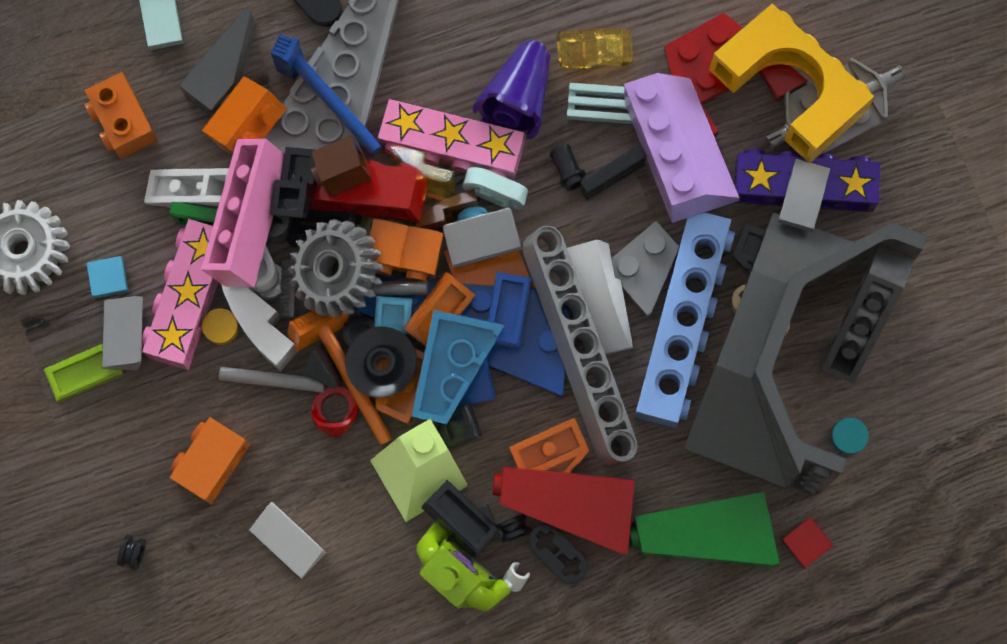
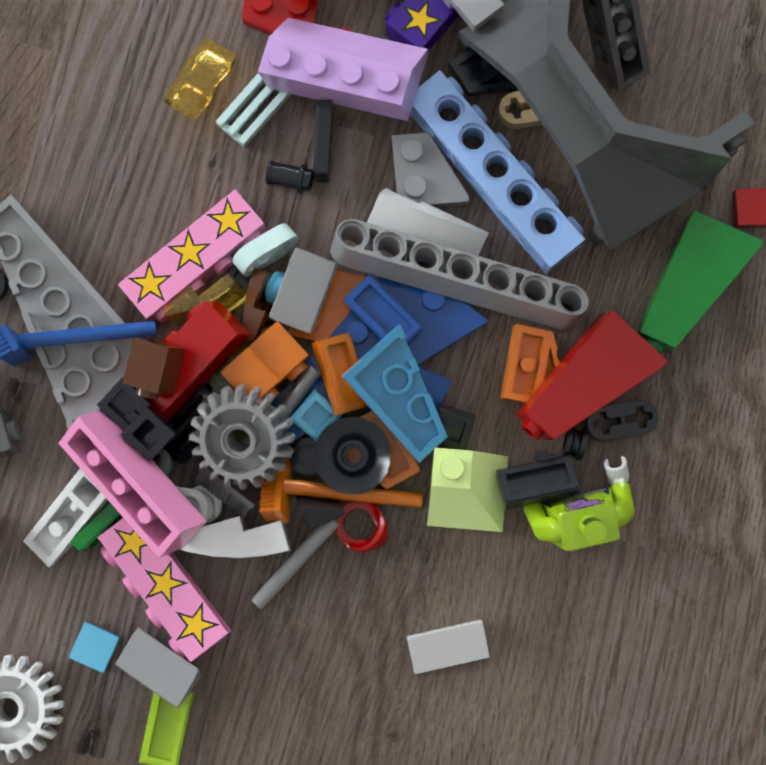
camera: 60 degrees left, 5 degrees up
orange brick [169,417,250,505] -> none
orange brick [202,76,288,156] -> none
yellow tile [202,308,239,345] -> none
dark purple cone [473,40,551,140] -> none
teal tile [831,418,868,455] -> none

